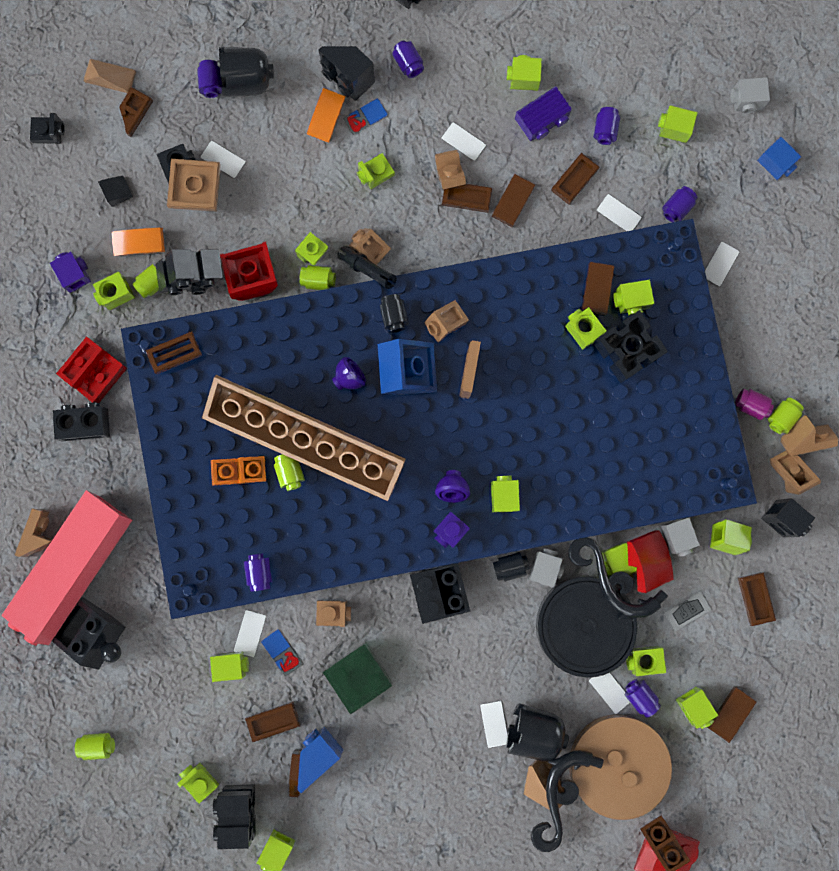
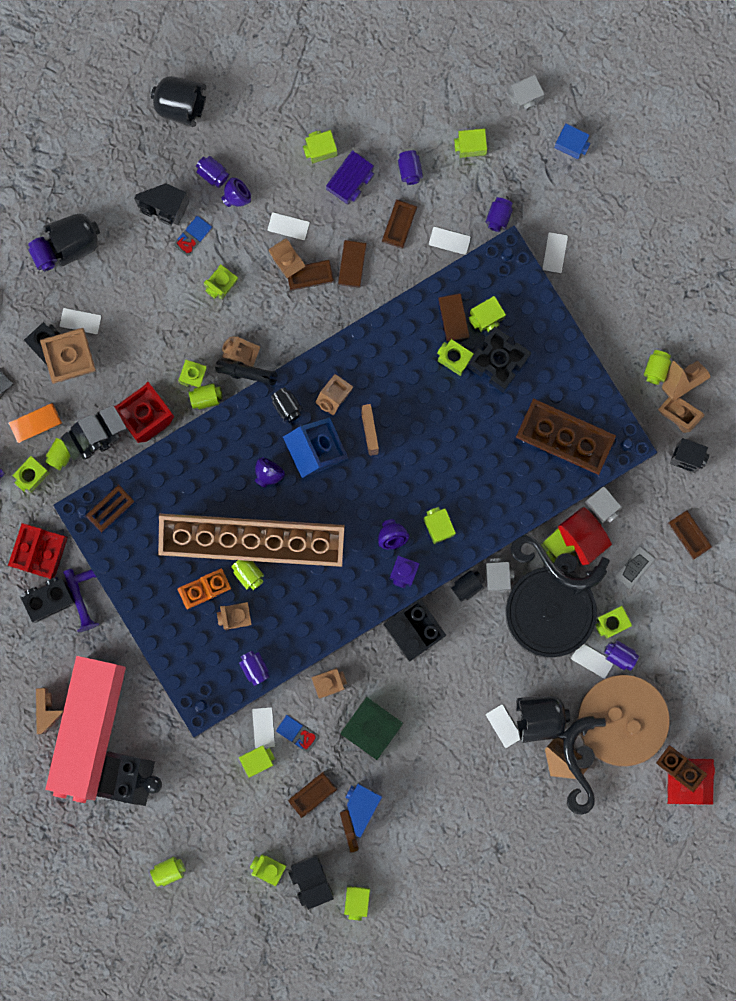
camera: 20 degrees left, 0 degrees up
orange slope [307,88,346,143] -> none
lime brick [675,687,718,729] -> none
reddish brown tile [707,687,757,743] -> none
lime brick [710,519,752,555] -> none
magenta brick [735,388,774,420] -> none
none -> dark purple piece [63,569,100,632]
none -> medium nougat bracket [217,602,252,630]
none -> dark purple brick [221,177,251,207]
none -> reddish brown slope [516,398,616,475]

